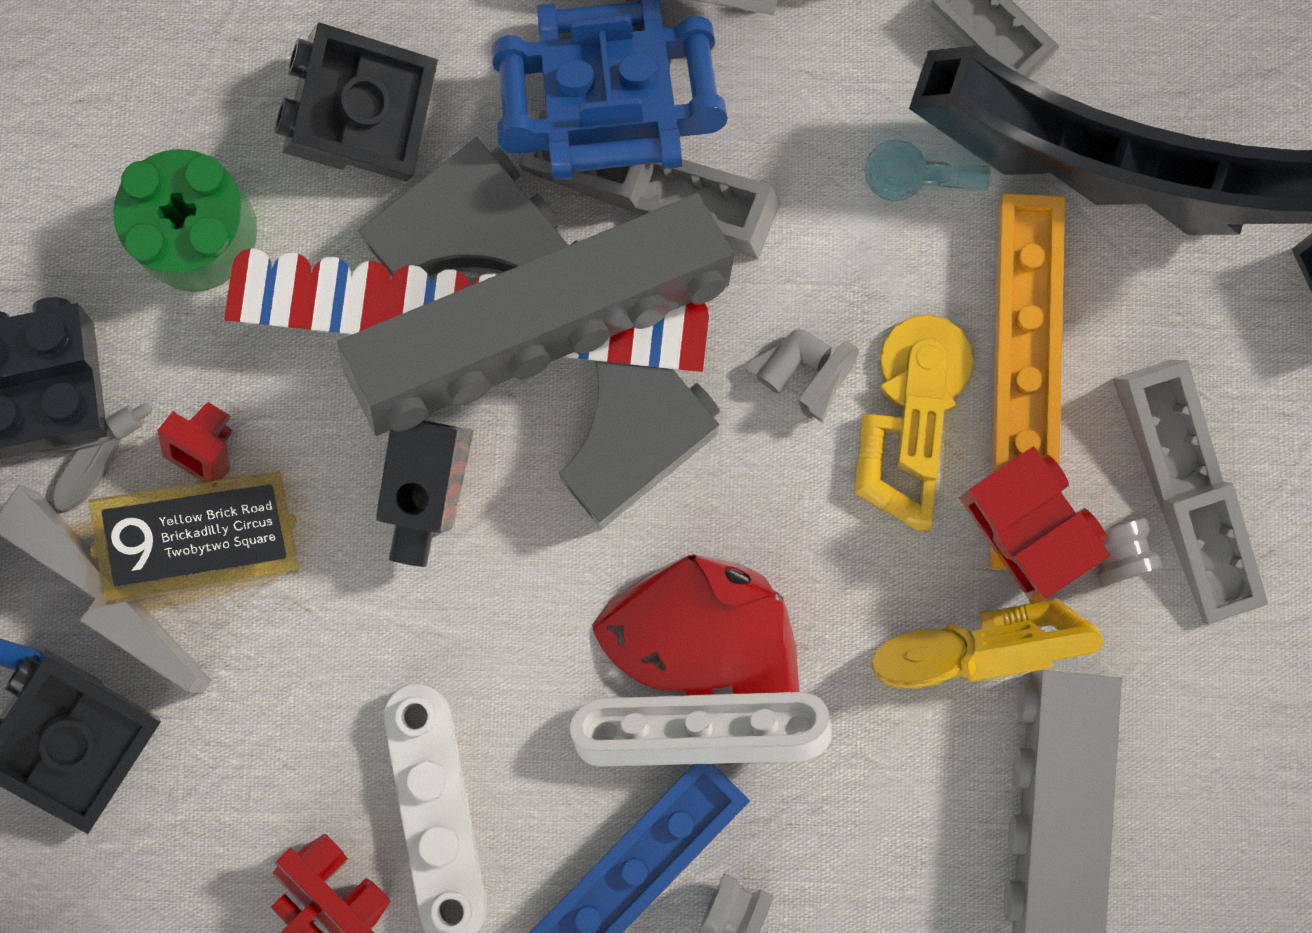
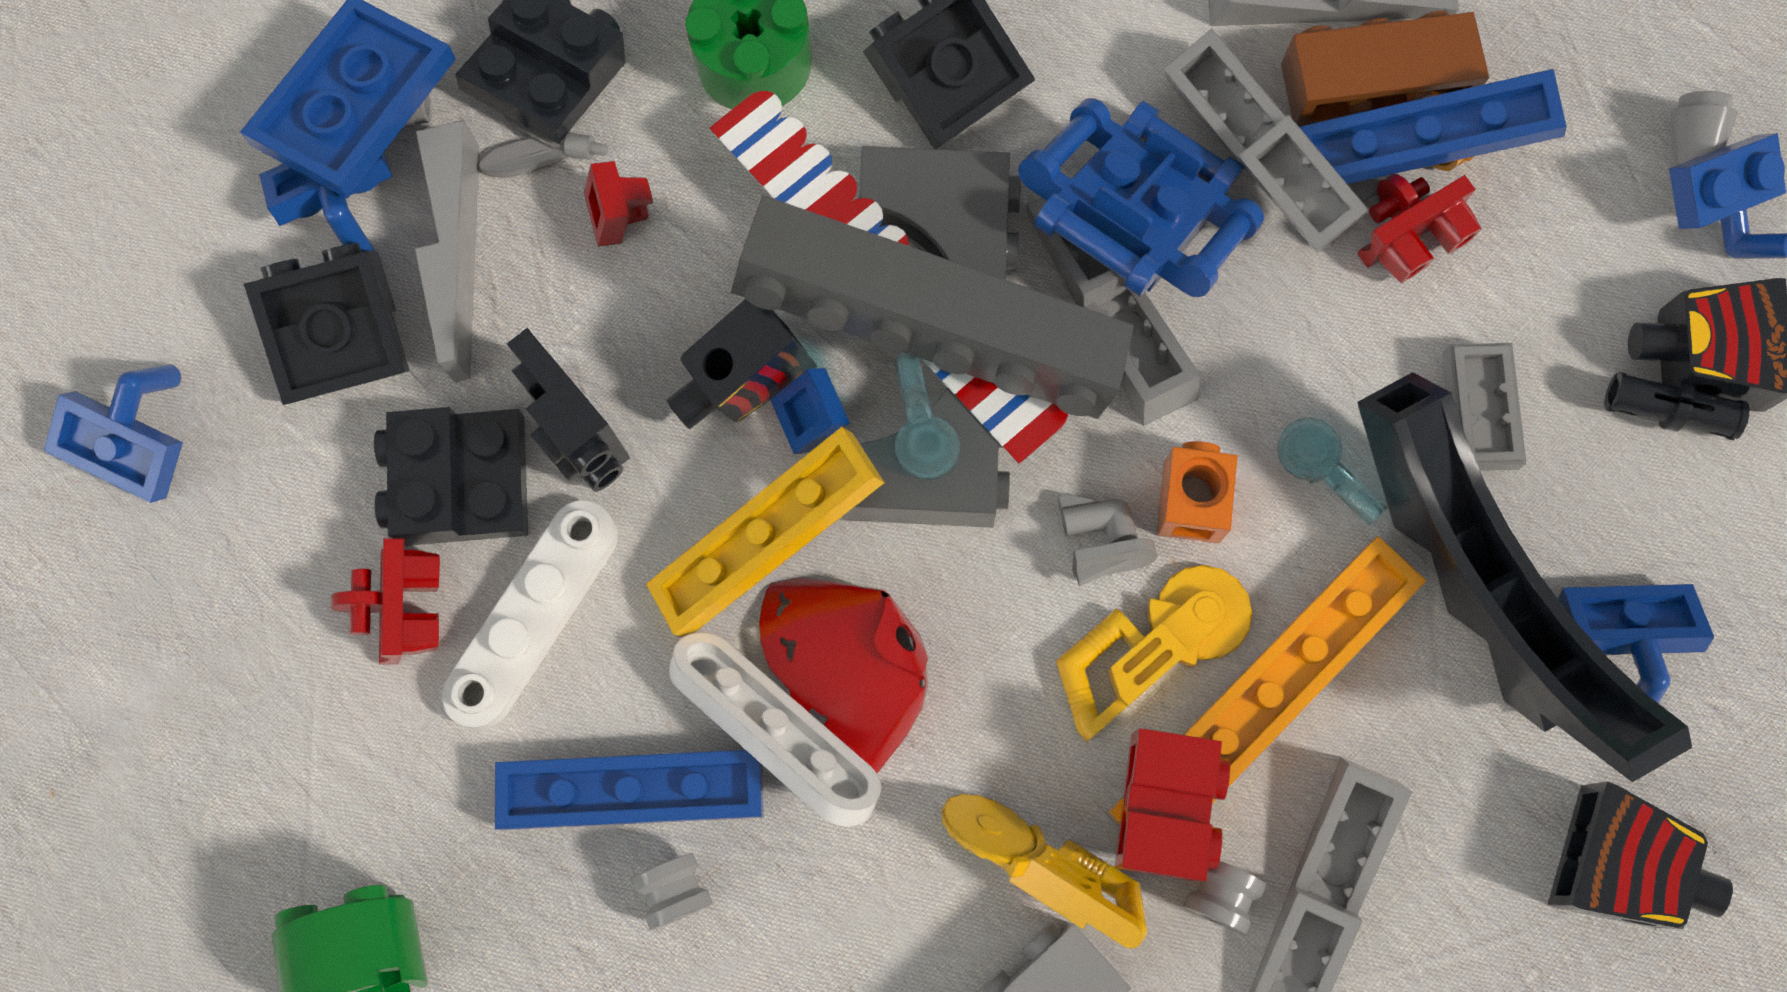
camera: 45 degrees right, 5 degrees down
piece [88,471,300,605] -> none
none -> black plate [374,407,528,546]
none -> black plate [507,328,630,492]
none -> yellow plate [646,427,885,637]
none -> blue plate [770,368,850,454]
none -> clear light blue plate [894,353,960,480]
none -> orange brick [1156,441,1238,543]
none -> blue plate [1558,584,1714,703]

